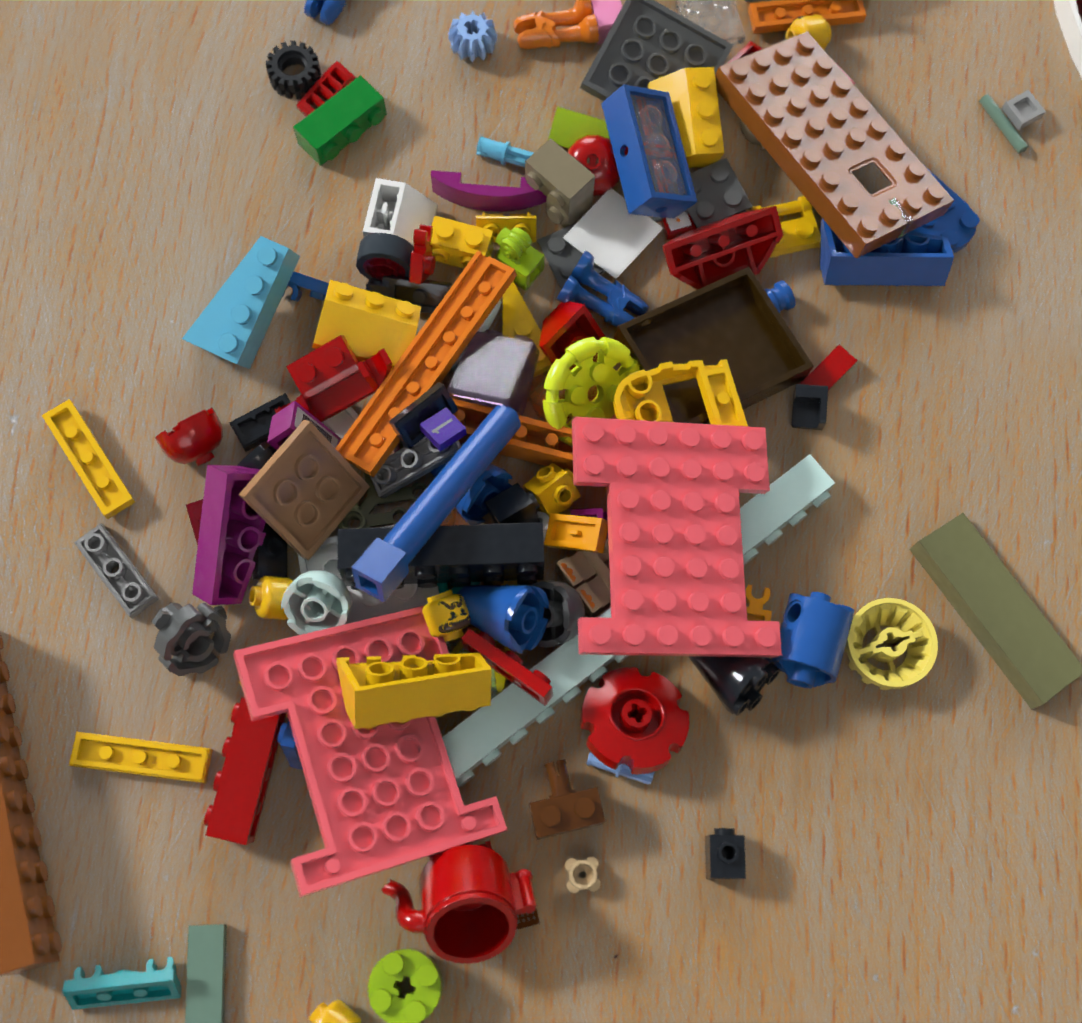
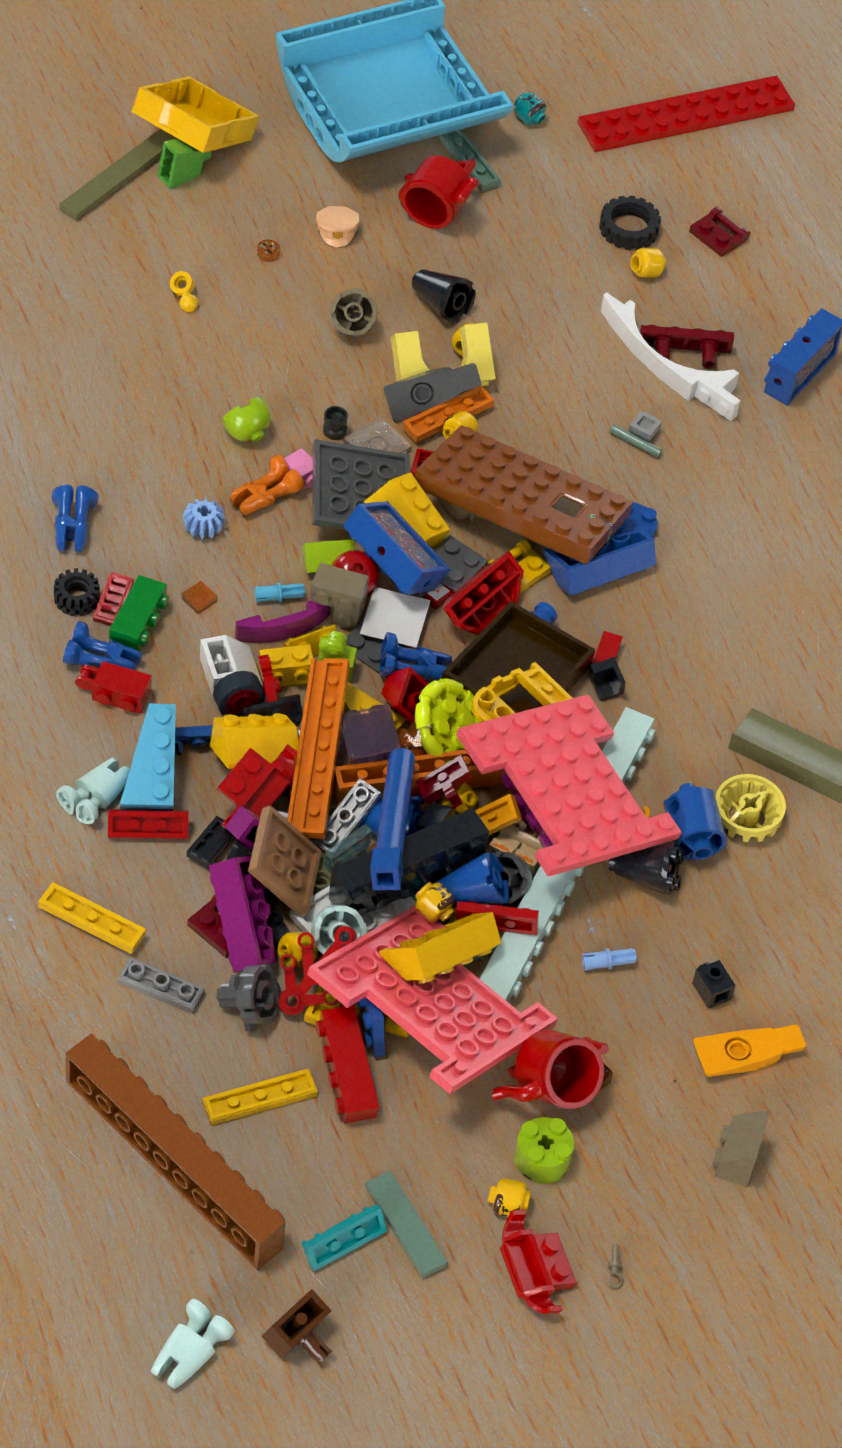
camera: 30 degrees left, 20 degrees down
red cylinder [155,407,223,466] -> none
black plate [389,382,459,449] -> none
dark purple tile [420,407,467,452] -> none
reddish brown brick [529,760,606,840] -> none
tan plate [565,856,601,893] -> none
red piece [580,667,690,774] -> none
none -> light aqua piece [56,757,130,824]
none -> blue piece [63,621,142,670]
none -> red brick [75,661,152,714]
none -> red plate [108,809,189,839]
none -> clear orange tile [182,581,217,614]
none -> red plant [278,926,357,1015]
none -> clear light blue tile [324,825,372,873]
none -> dark red plate [416,755,473,809]
none -> light orange piece [693,1024,806,1077]

